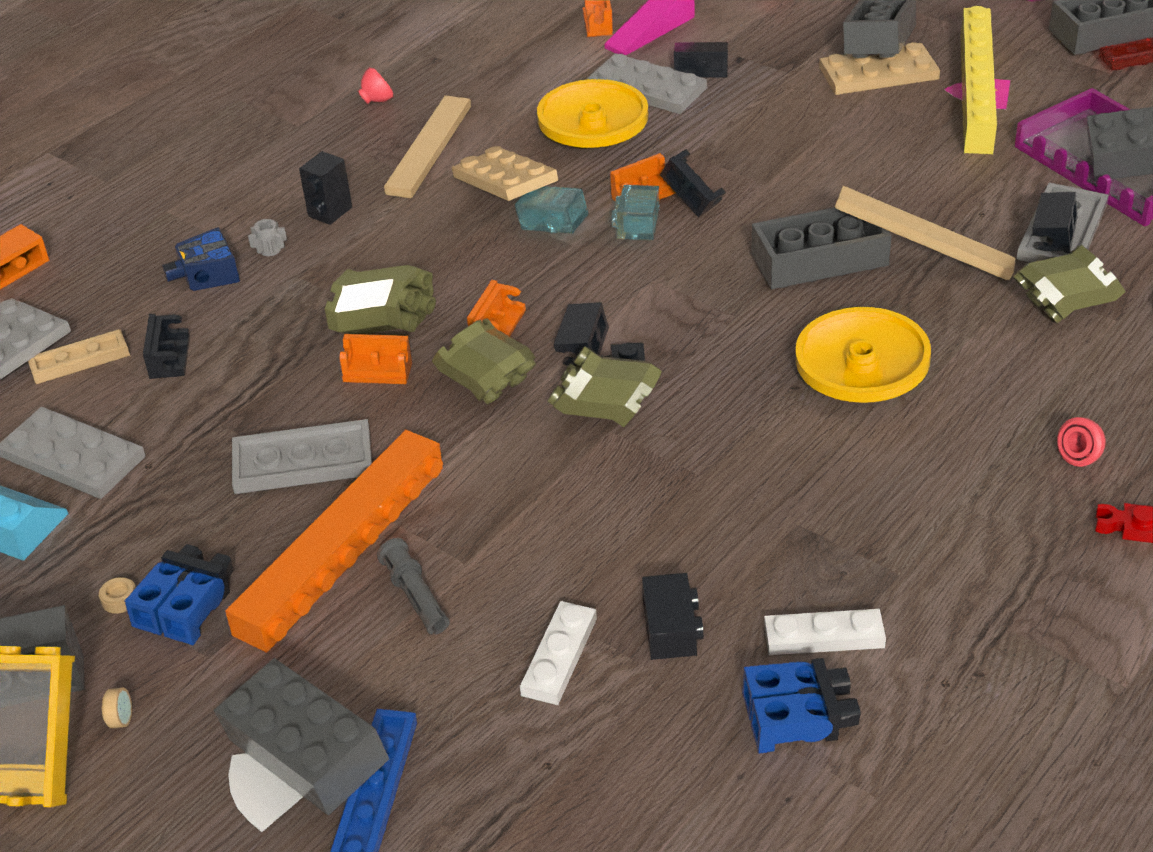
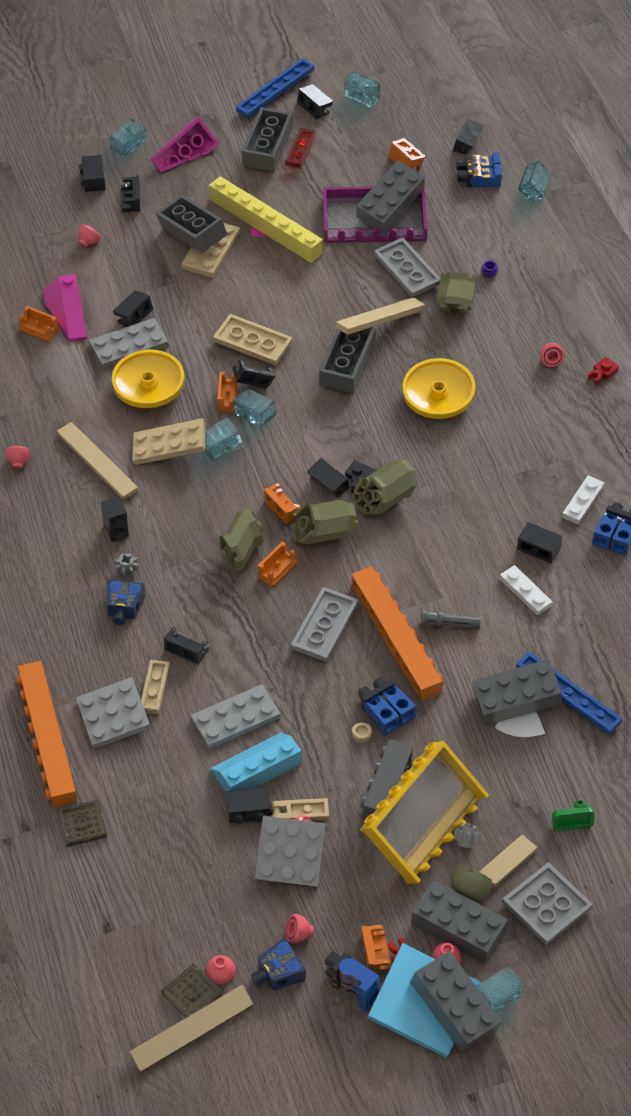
camera: 60 degrees left, 10 degrees up
black hinge [1032,192,1078,253] -> none
none -> tan plate [213,314,293,366]

